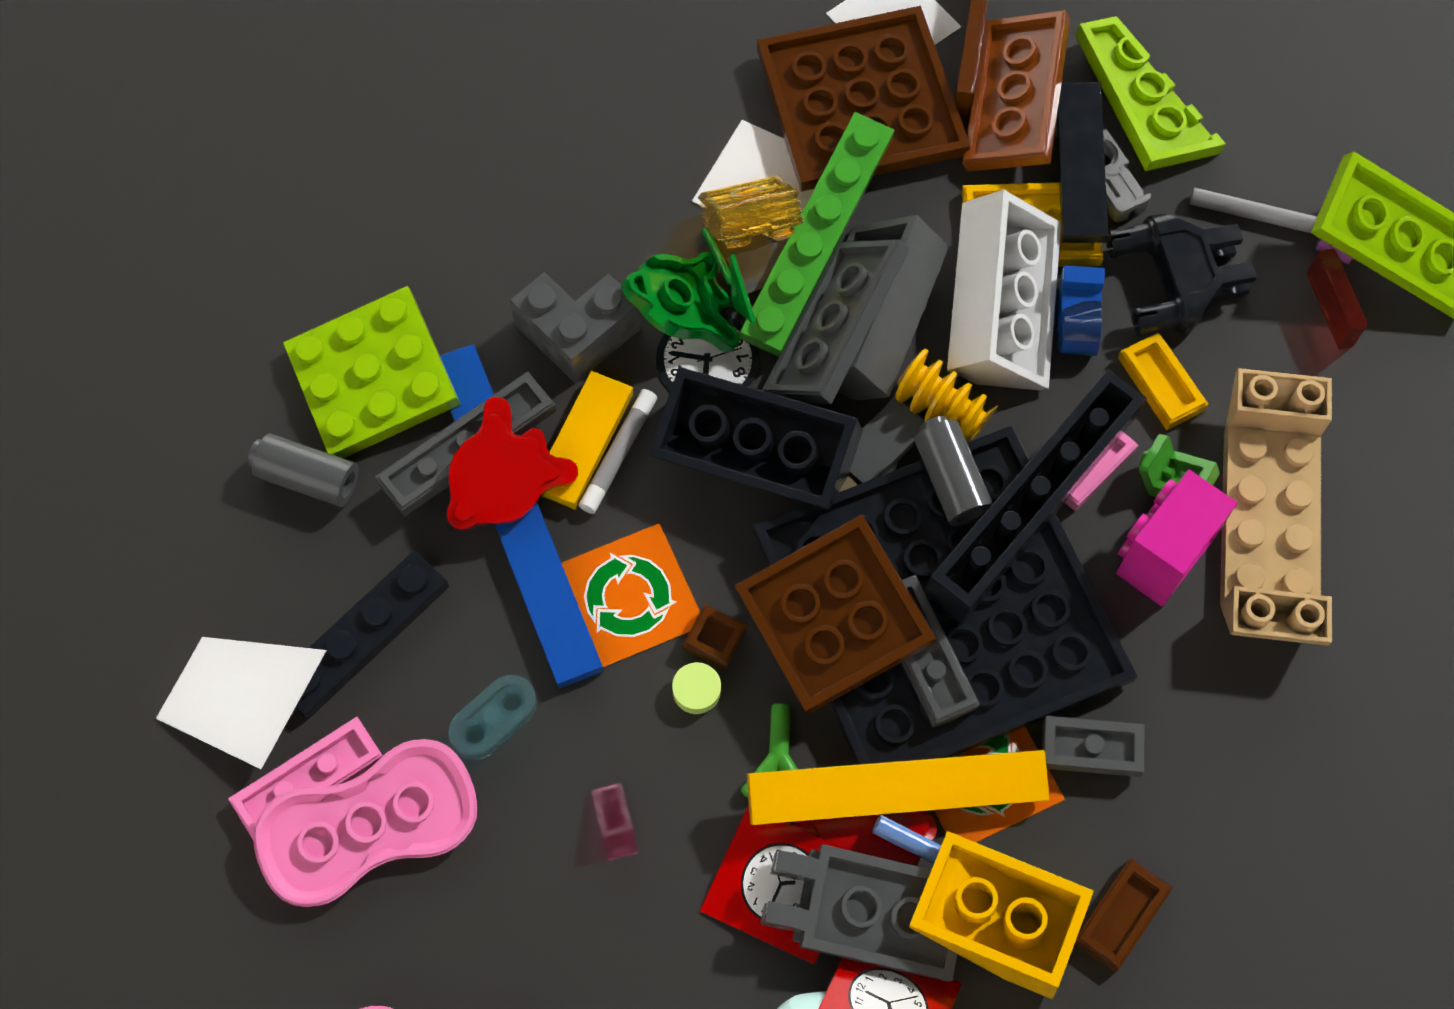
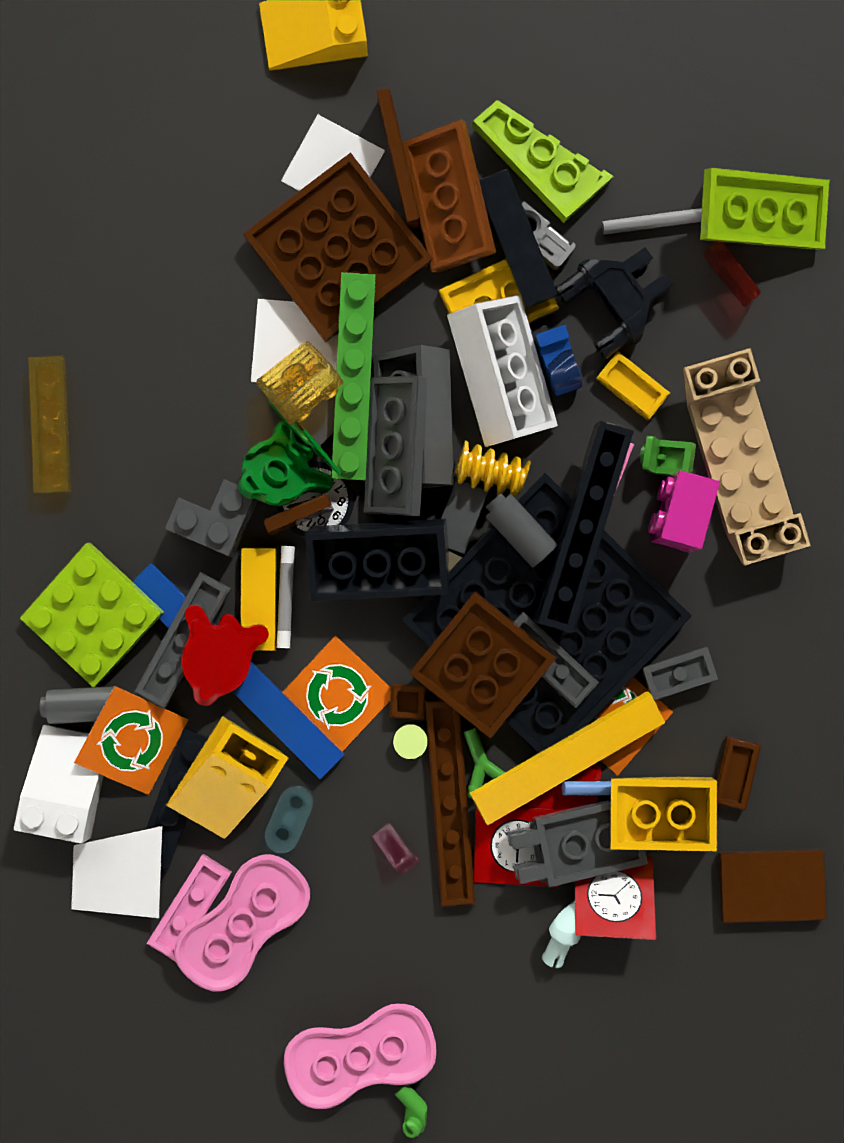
camera: 25 degrees left, 20 degrees up
none -> white slope [14,725,103,844]
none -> clear yellow plate [28,356,71,494]
none -> orange sticker [74,686,189,795]
none -> yellow slope [167,716,288,839]
none -> reddish brown tile [264,494,334,536]
none -> reddish brown tile [425,700,475,907]

